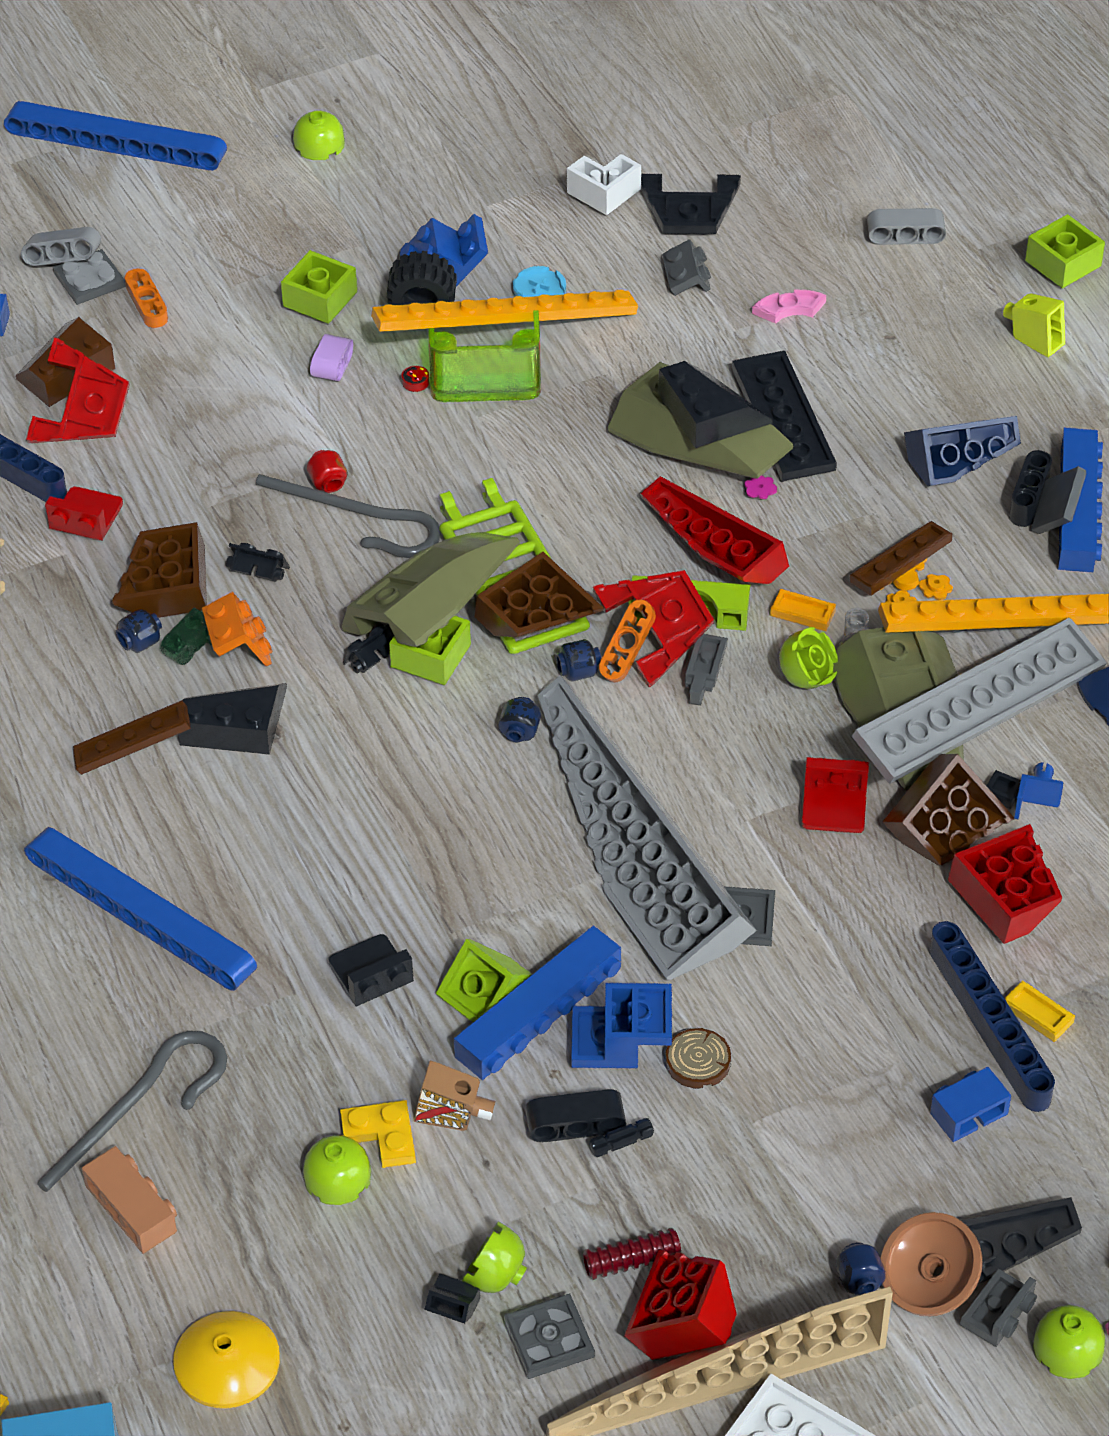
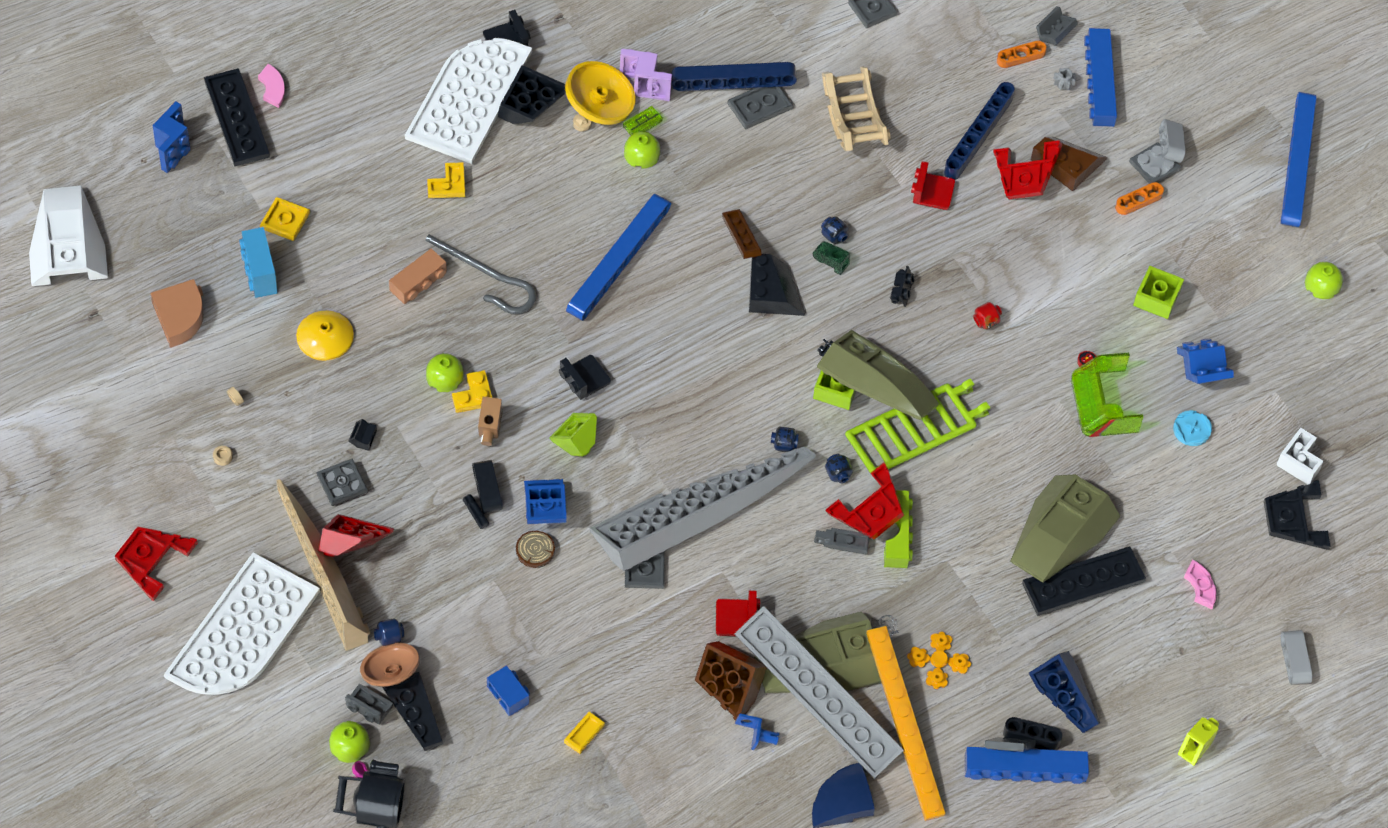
camera: 80 degrees right, 10 degrees up
reddish brown wedge [112,522,207,618] -> none
orange bracket [202,592,273,667] -> none
dark grey piece [256,474,441,558] -> none
lavender beam [310,334,354,381] -> none
light orange plate [371,290,638,332] -> none
black tyre [386,251,457,305] -> none
blue brick [454,925,621,1080] -> none
lime cylinder [462,1221,527,1293] -> none
reddish brown wedge [474,552,604,637] -> none
dark red piece [583,1227,681,1280] -> none
orange beam [599,600,656,682] -> none
red wedge [641,476,789,584] -> none
black wedge [658,361,773,448] -> none
dark grey bracket [662,239,711,296] -> none
dark pink plant [745,475,777,499] -> none
light orange tile [770,589,836,631] -> none
lime cylinder [779,627,838,689] -> none
reddish brown tile [850,521,952,596] -> none
dark blue beam [930,921,1055,1112] -> none
red wedge [948,824,1062,944] -> none
black tile [986,770,1021,809] -> none
lime brick [1025,214,1105,289] -> none

